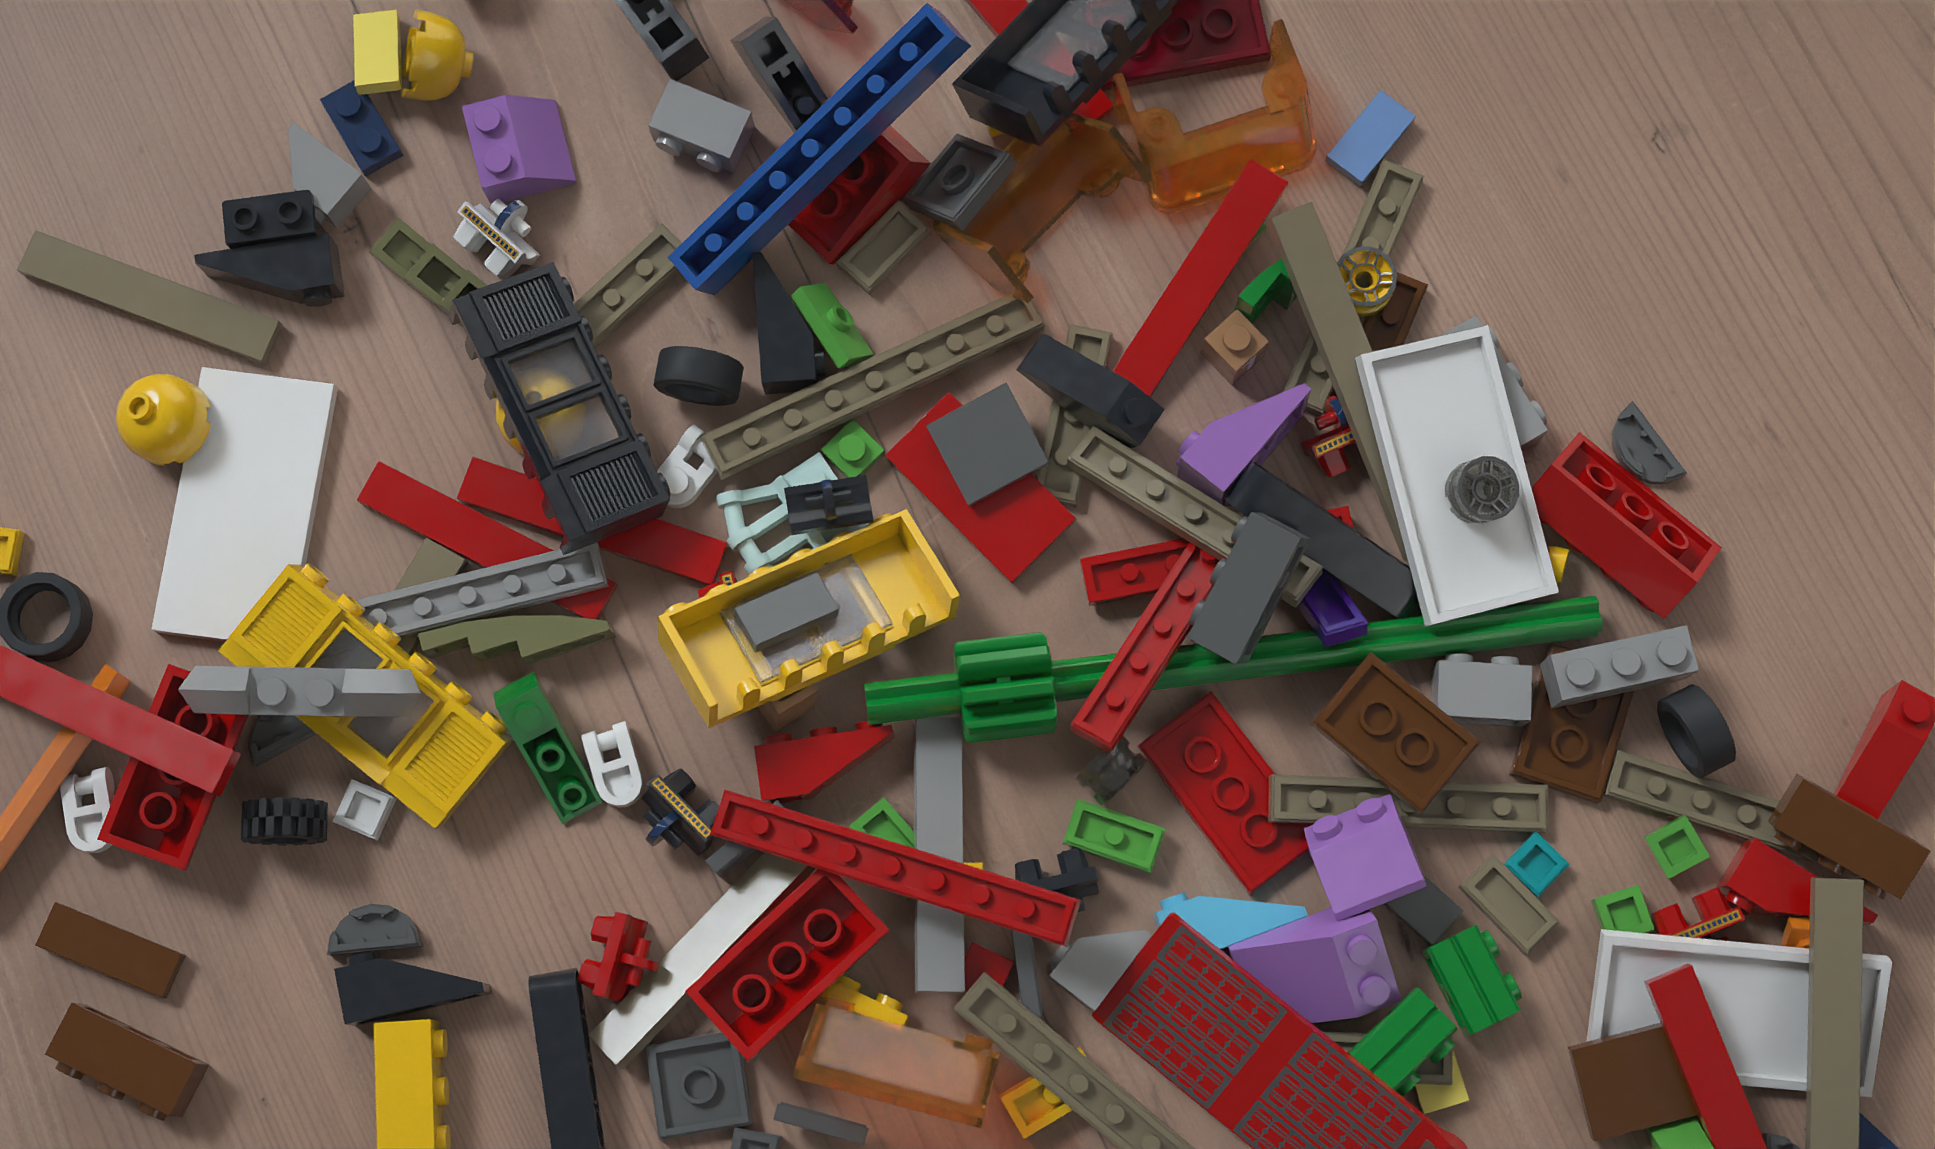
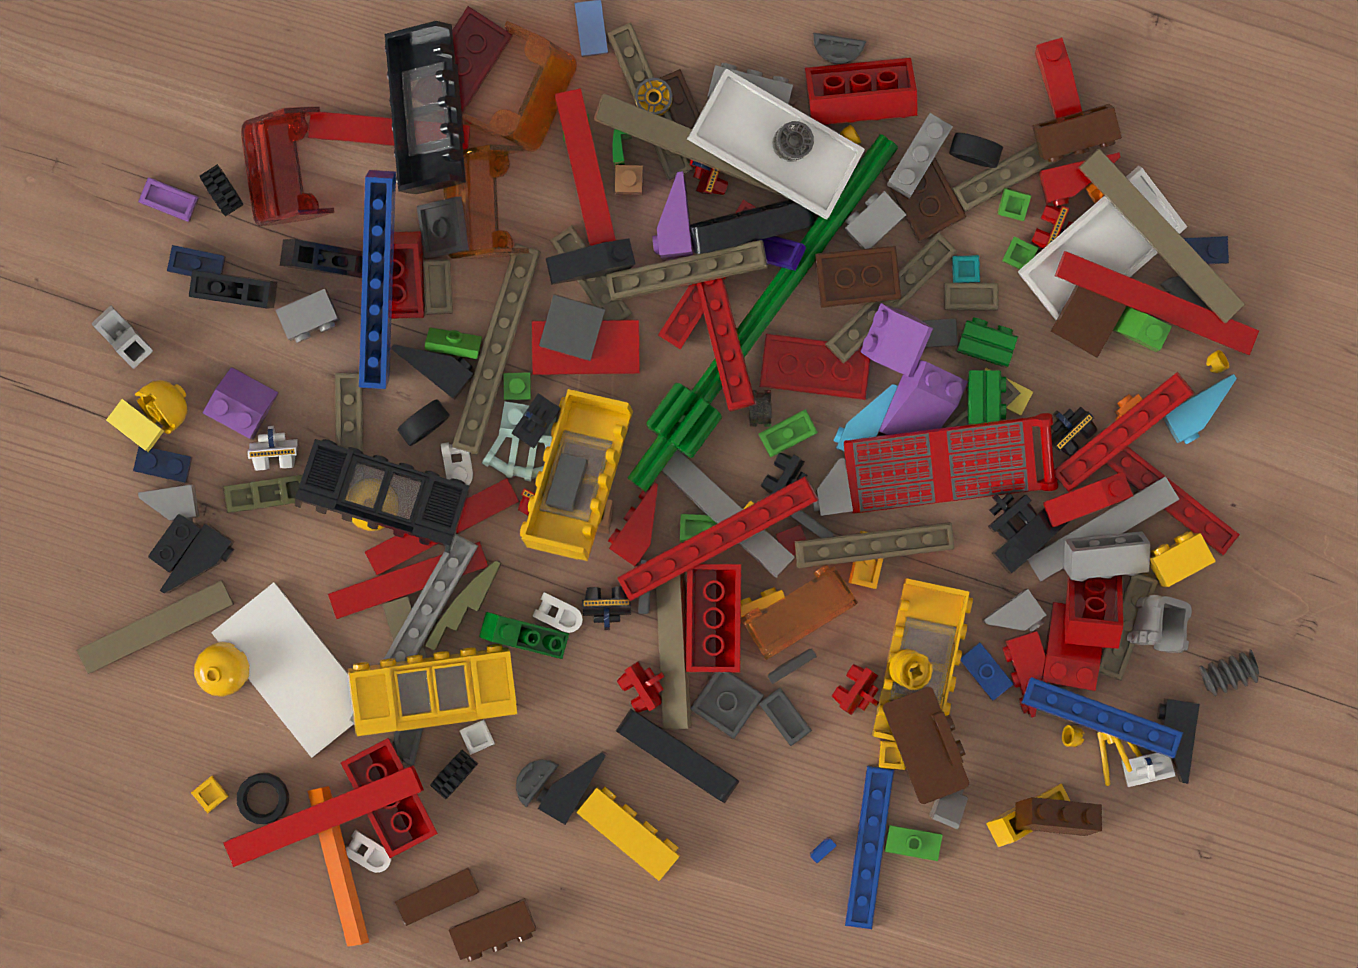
camera: 50 degrees left, 10 degrees up
light grey brick [178,666,421,717] -> none
dark grey brick [1187,512,1311,664] -> none

